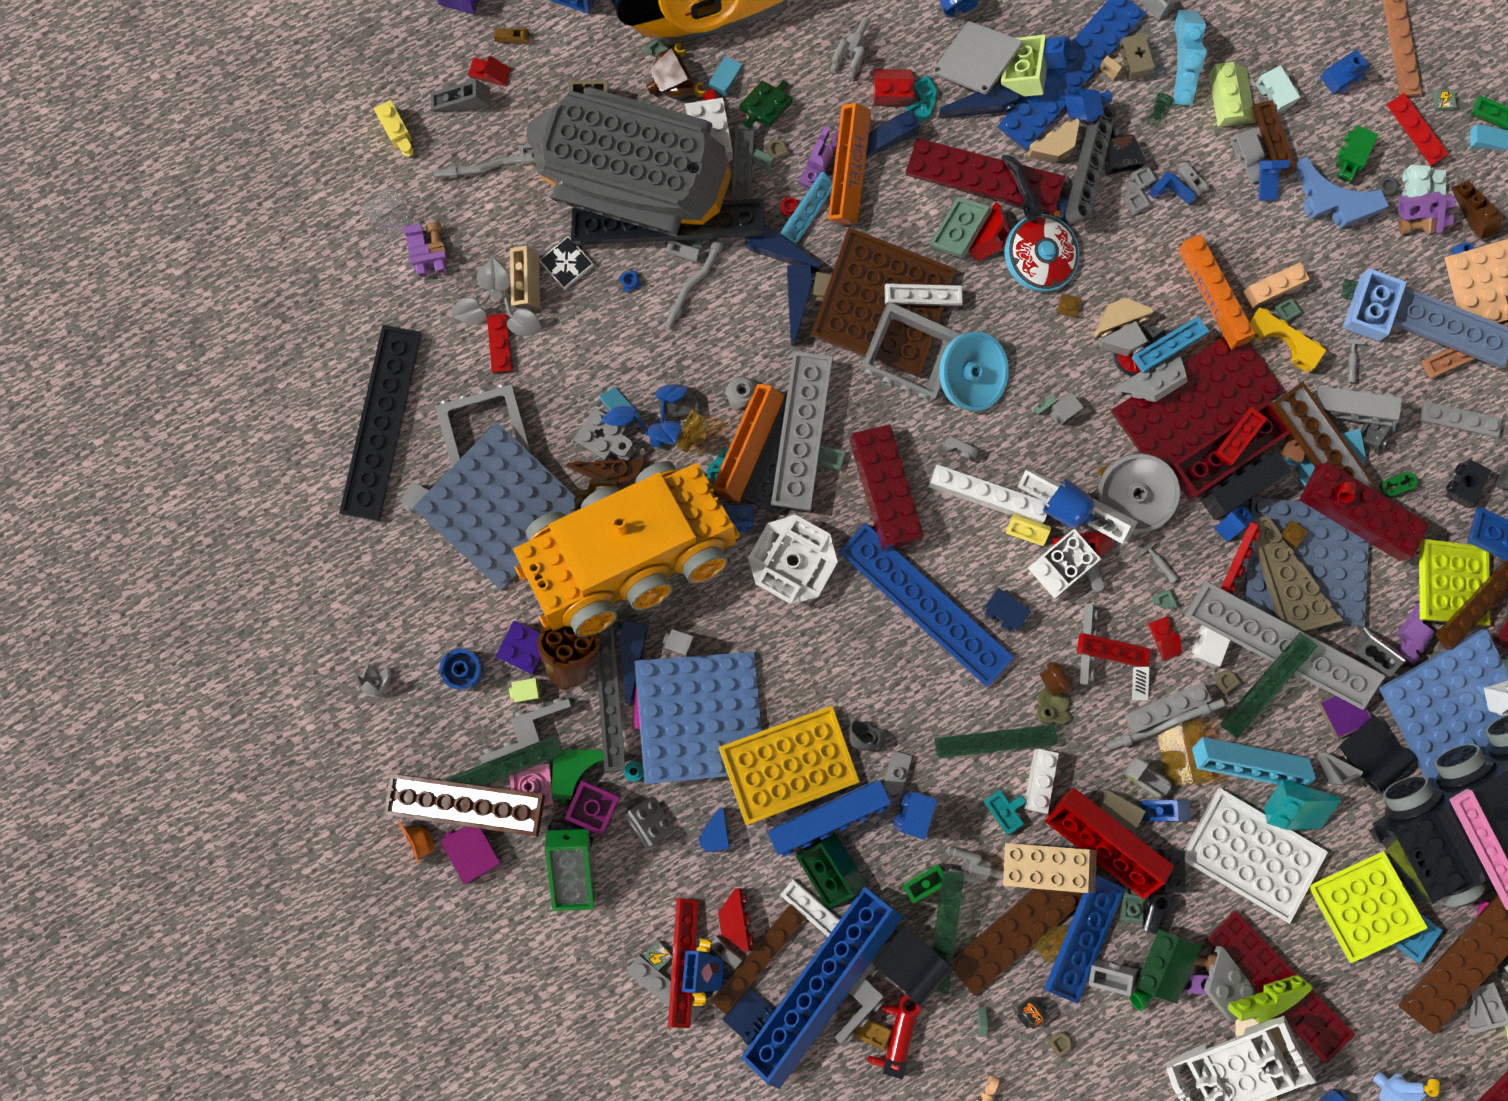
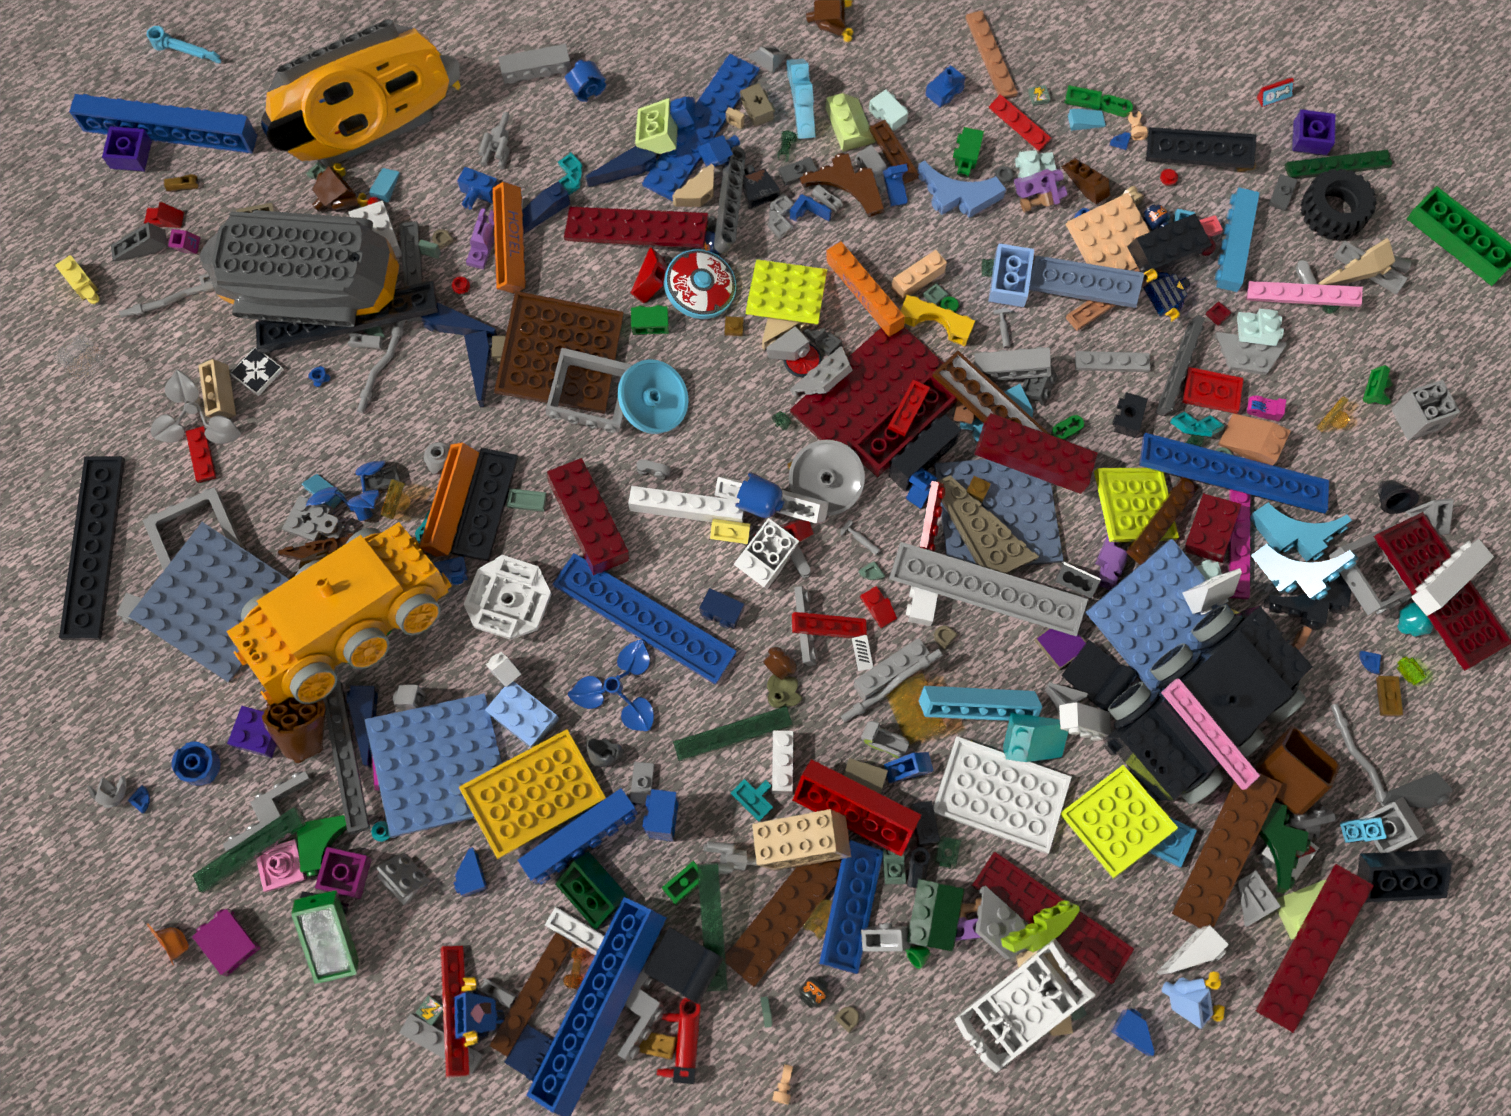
camera: 10 degrees left, 10 degrees down
piece [383,774,545,837] -> none
medium lavender hips [403,222,449,278] -> none
yellowish green brick [509,678,541,703] -> none
red slope [718,888,754,952] -> none
dark green plate [739,80,793,129] -> none
light grey plate [771,351,832,511] -> none
medium azure tile [779,172,833,246] -> none
red slope [873,69,913,106] -> none
white tile [885,284,963,306] -> none
sand green plate [929,197,992,259] -> none
light grey piece [933,21,1022,94] -> none
black piece [1002,154,1042,222] -> none
sand green tile [1034,395,1057,415] -> none
light grey brick [1049,392,1084,425] -> none
dark azure plate [1132,316,1210,373] -> none
clear green plate [1220,632,1318,738] -> none
red piece [1337,482,1357,503] -> none
none -> blue tile [128,785,150,814]
none -> magenta brick [168,229,201,254]
none -> blue brick [457,167,499,210]
none -> light blue brick [485,681,559,748]
none -> white slope [486,652,521,687]
none -> clear orange bar [563,948,587,989]
none -> blue plant [567,640,654,732]
none -> green brick [631,305,669,335]
none -> neon yellow plate [746,259,827,324]
none -> clear green piece [772,411,792,431]
none -> dark grey plate [778,157,817,186]
none -> reddish brown arch [800,153,885,217]
none -> clear green brick [935,836,961,869]
none -> green tile [940,296,959,313]
none -> white brick [1059,702,1111,741]
none -> white slope [1157,925,1229,975]

